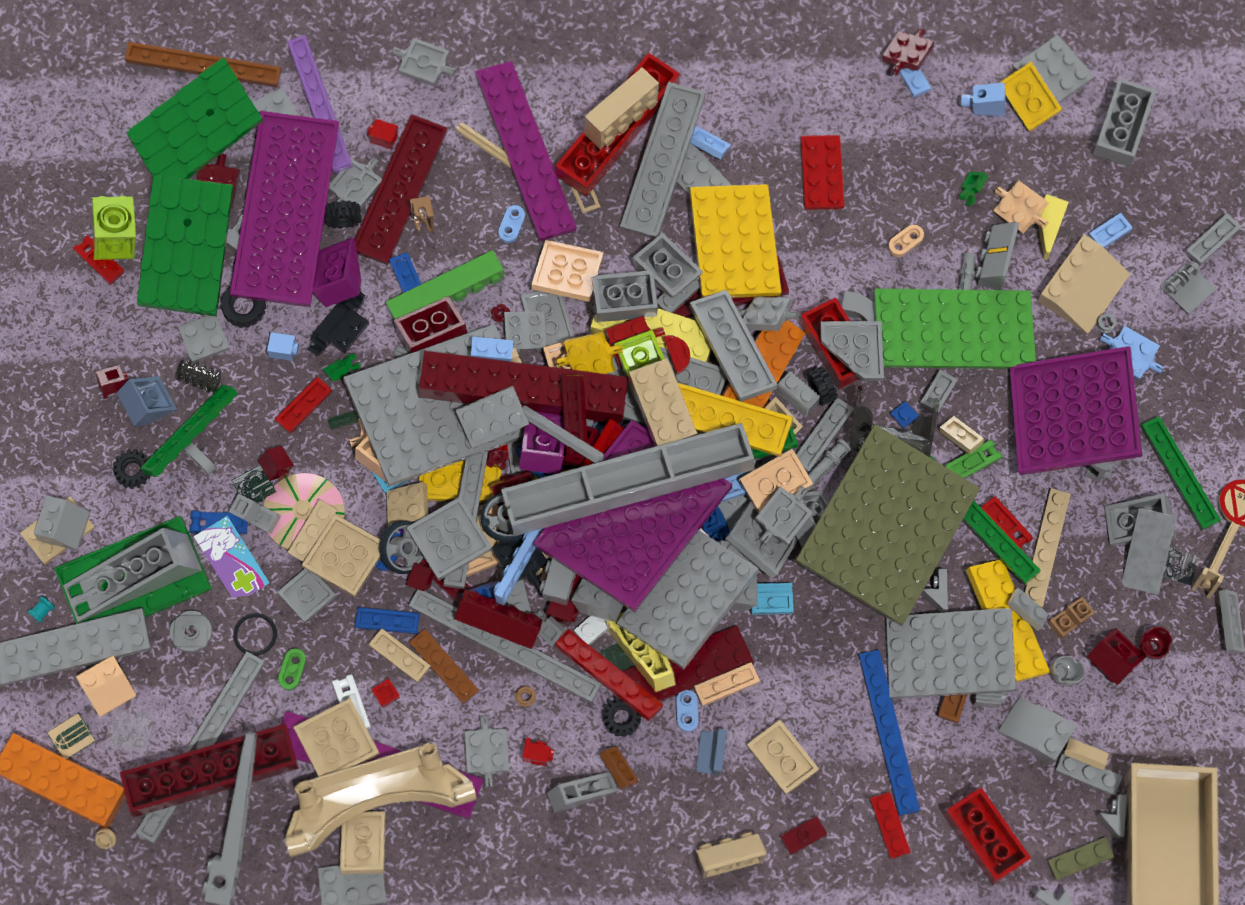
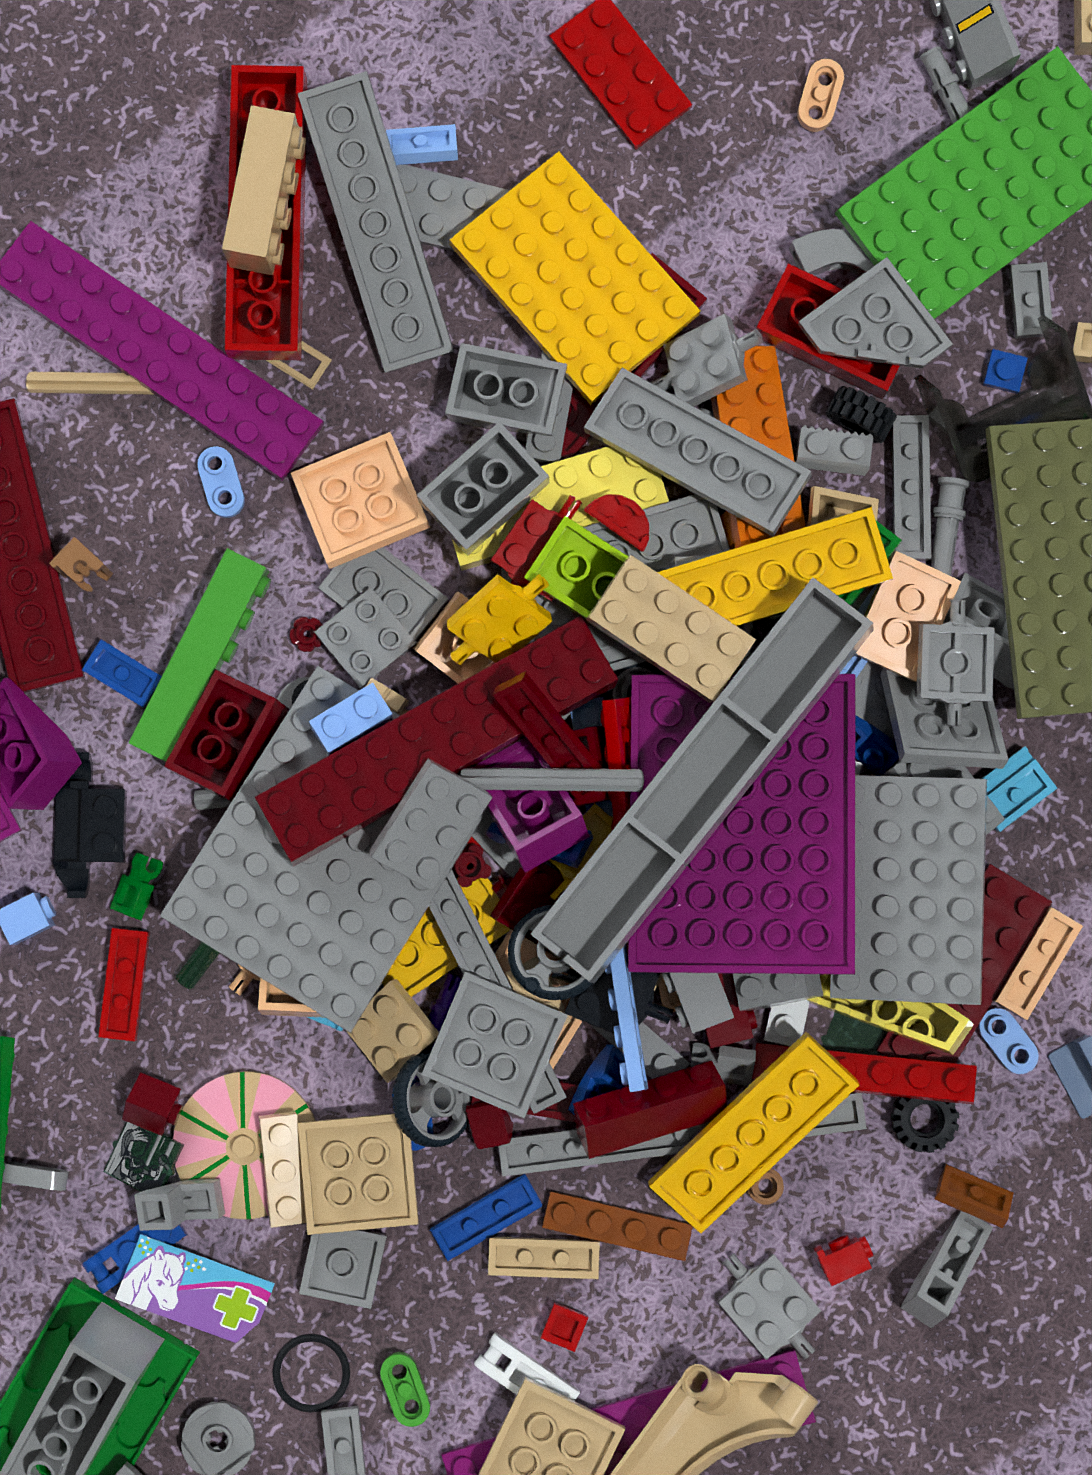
camera: 30 degrees left, 15 degrees up
none -> yellow plate [648,1032,859,1234]

